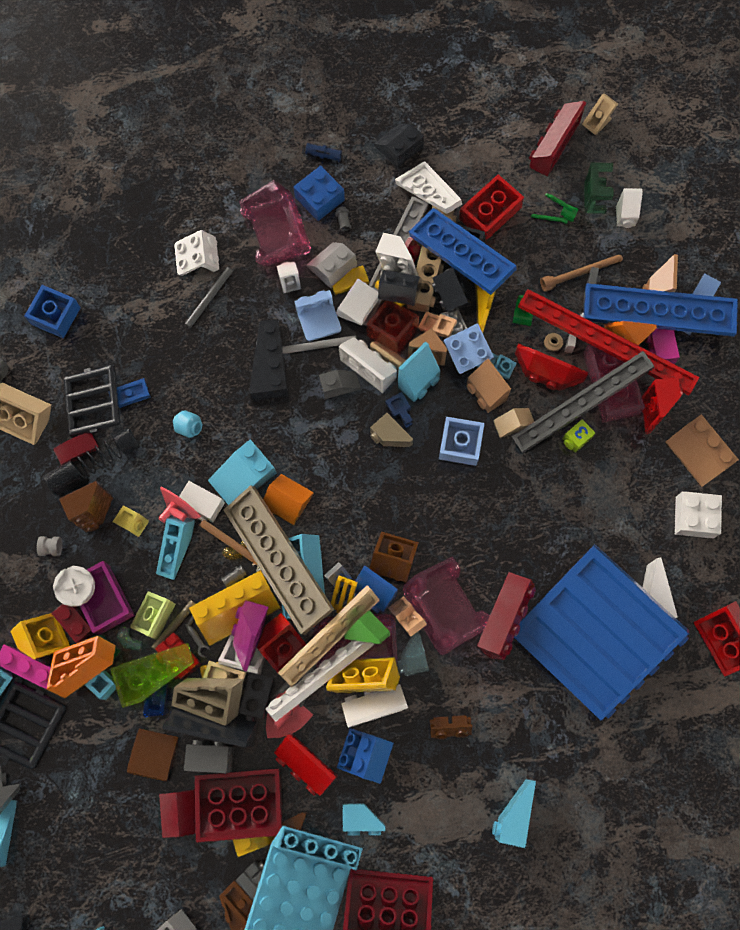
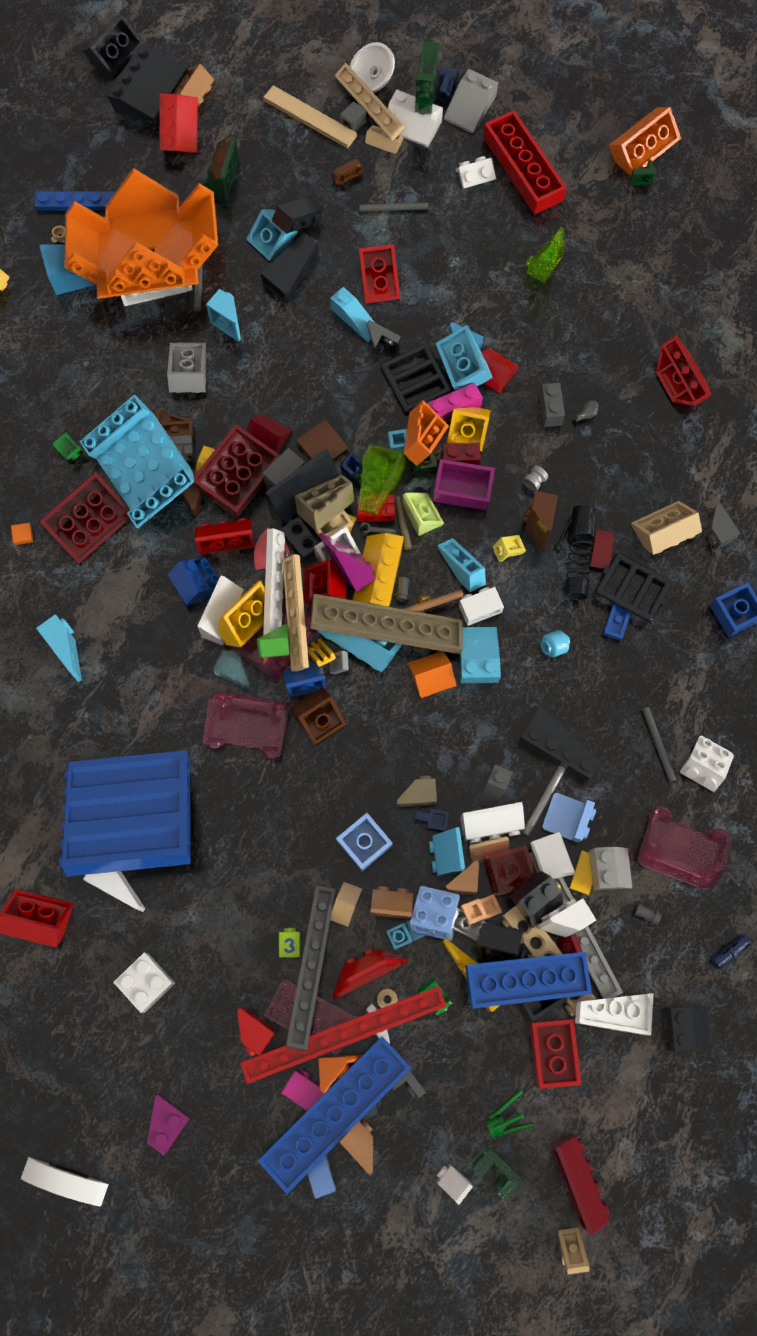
camera: 125 degrees right, 0 degrees up
white tile [53,566,95,607] -> none
coral shield [158,487,201,523] -> none
white slope [277,262,301,293] -> none
blue brick [293,165,345,221] -> none
medium azure slope [343,803,385,836] -> none
light nougat slope [388,596,427,636] -> none
reddish brown hinge [430,715,472,739] -> none
dark red slope [477,572,536,660] -> none
medium nougat piece [540,255,623,292] -> none
medium nougat slope [666,415,739,487] -> none

